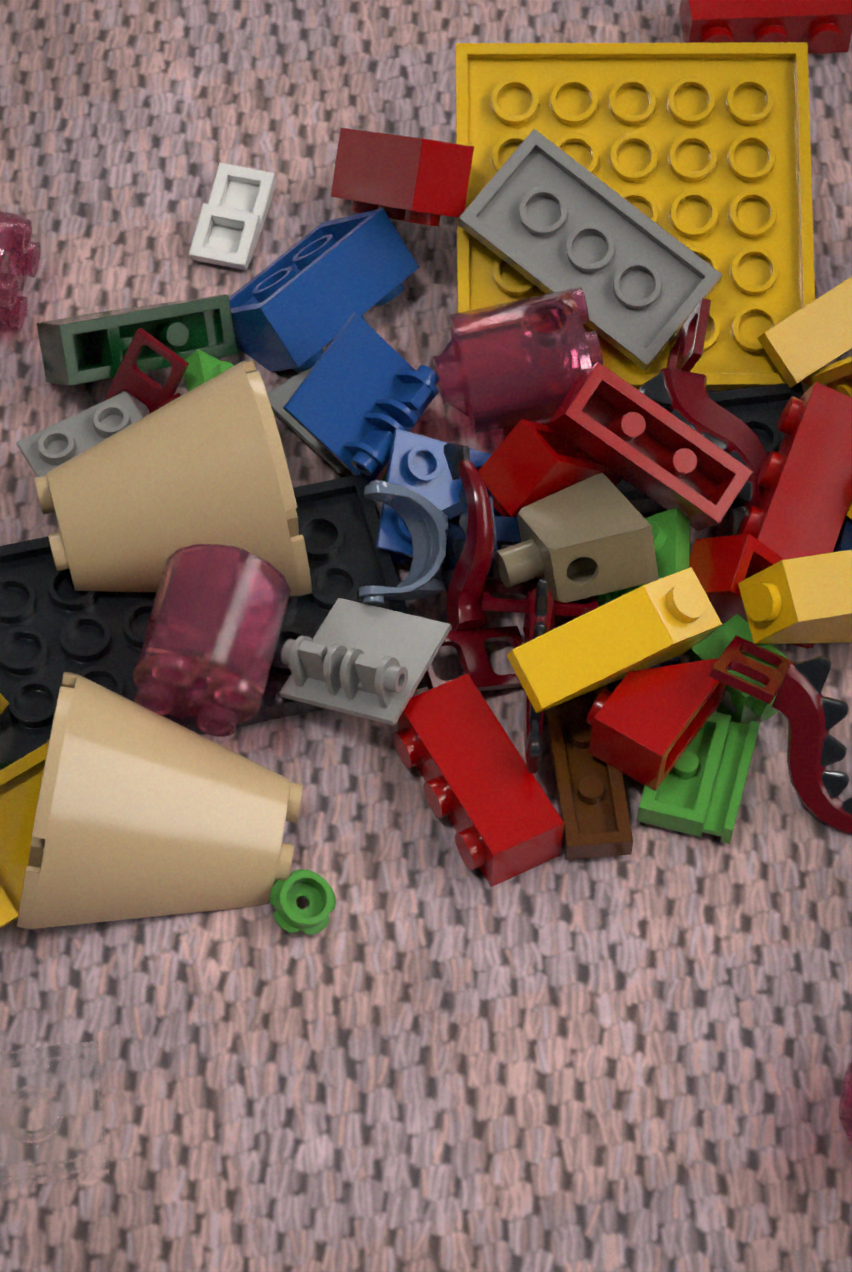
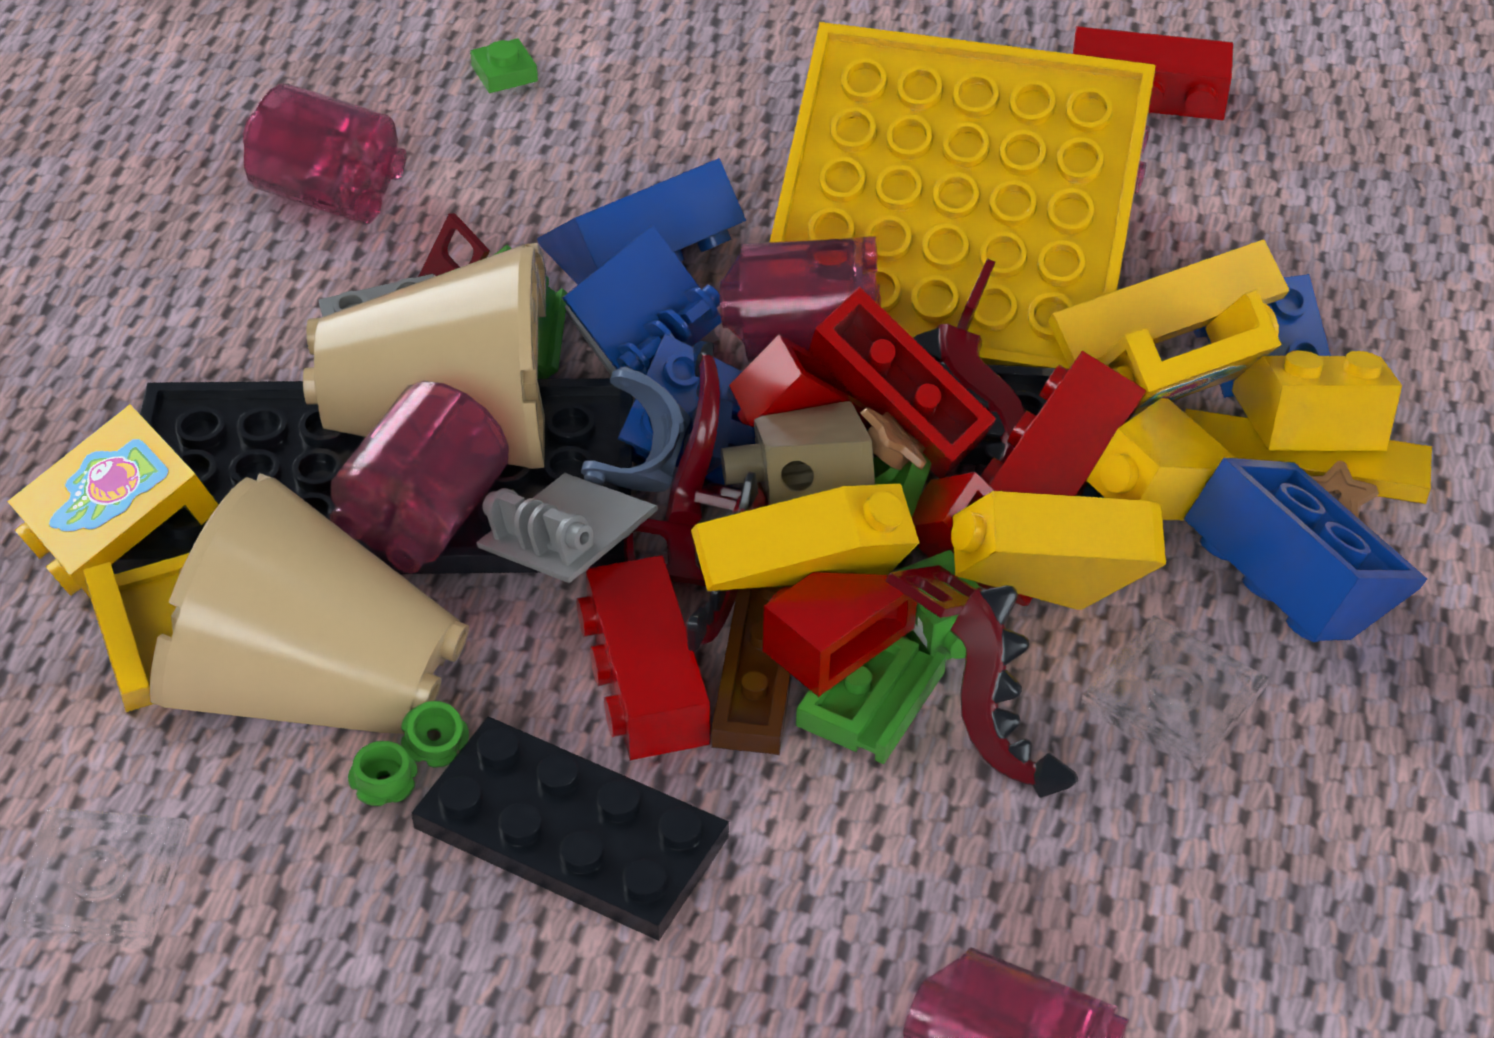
camera: 15 degrees right, 10 degrees down
dark green slope [36,295,238,386] -> none
white slope [189,162,276,270] -> none
red brick [331,128,474,227] -> none
light grey plate [458,129,722,371] -> none
none -> bright green plate [348,741,418,806]
none -> black plate [412,716,729,941]
none -> bright green plate [470,38,538,94]
none -> medium nougat plate [860,407,927,470]

